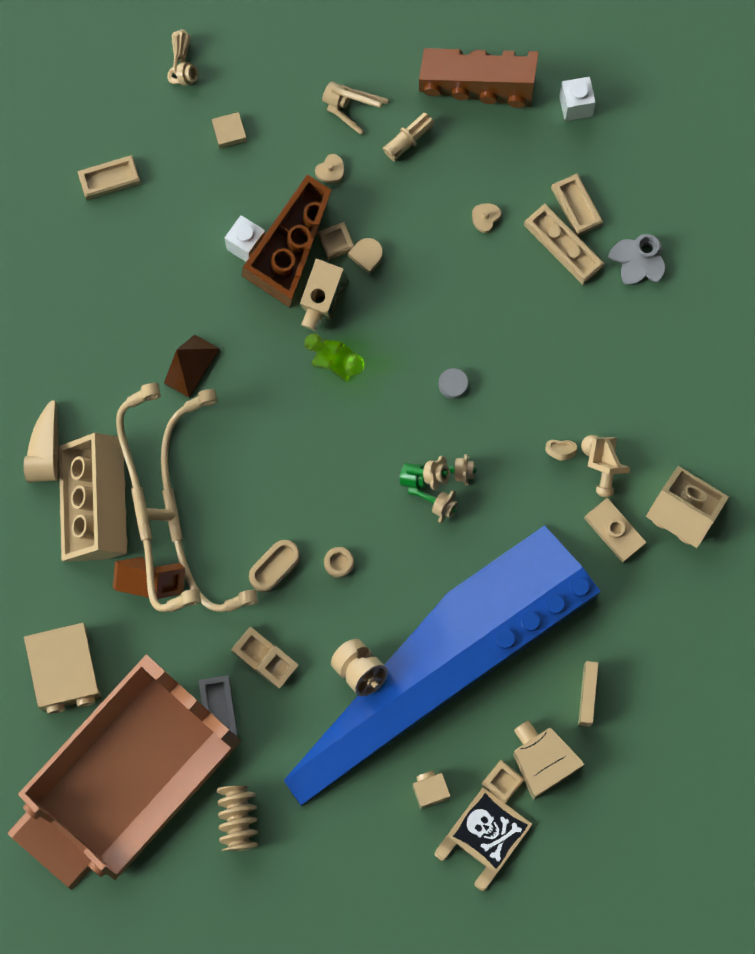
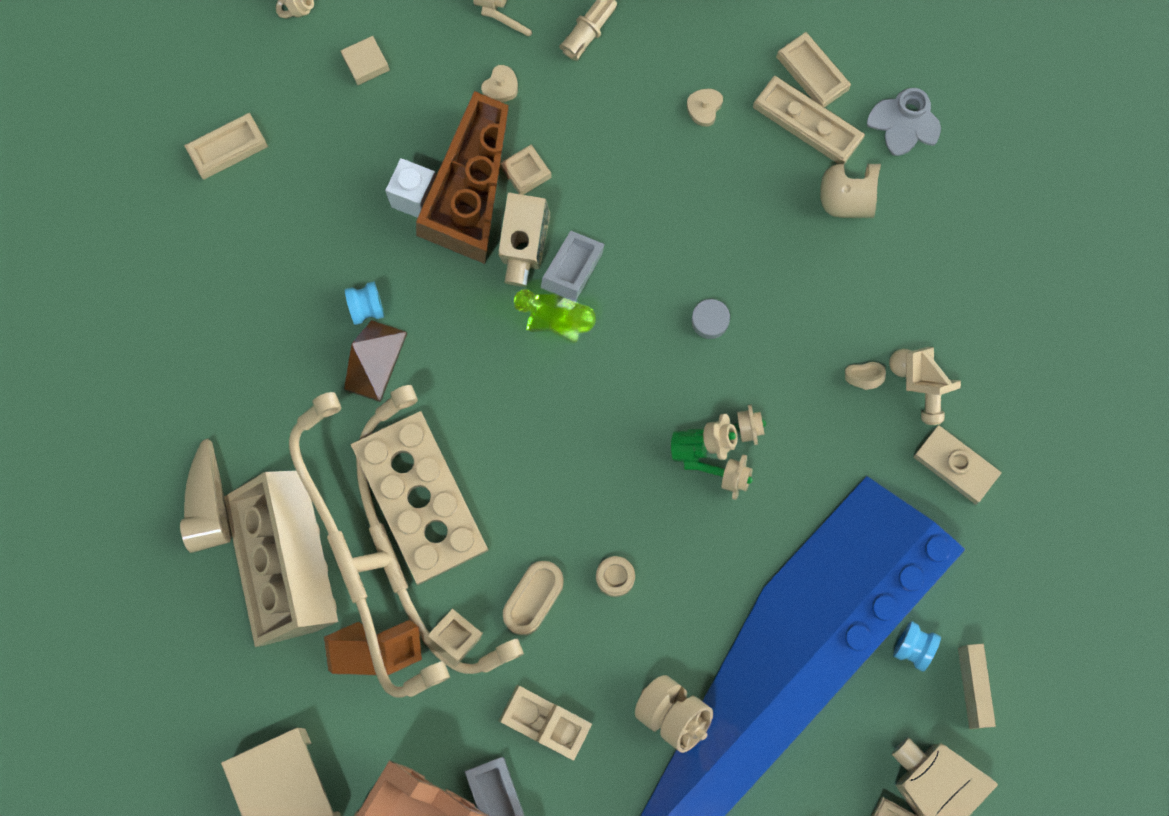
camera: 10 degrees left, 0 degrees up
tan tile [348,238,383,274] -> none
tan slope [646,466,729,548] -> none
none -> medium azure wheel [345,282,384,325]
none -> tan plate [350,411,488,585]
none -> tan tile [425,609,483,667]
none -> light grey tile [541,231,605,302]
none -> tan helmet [820,164,881,218]
none -> medium azure wheel [893,621,941,672]

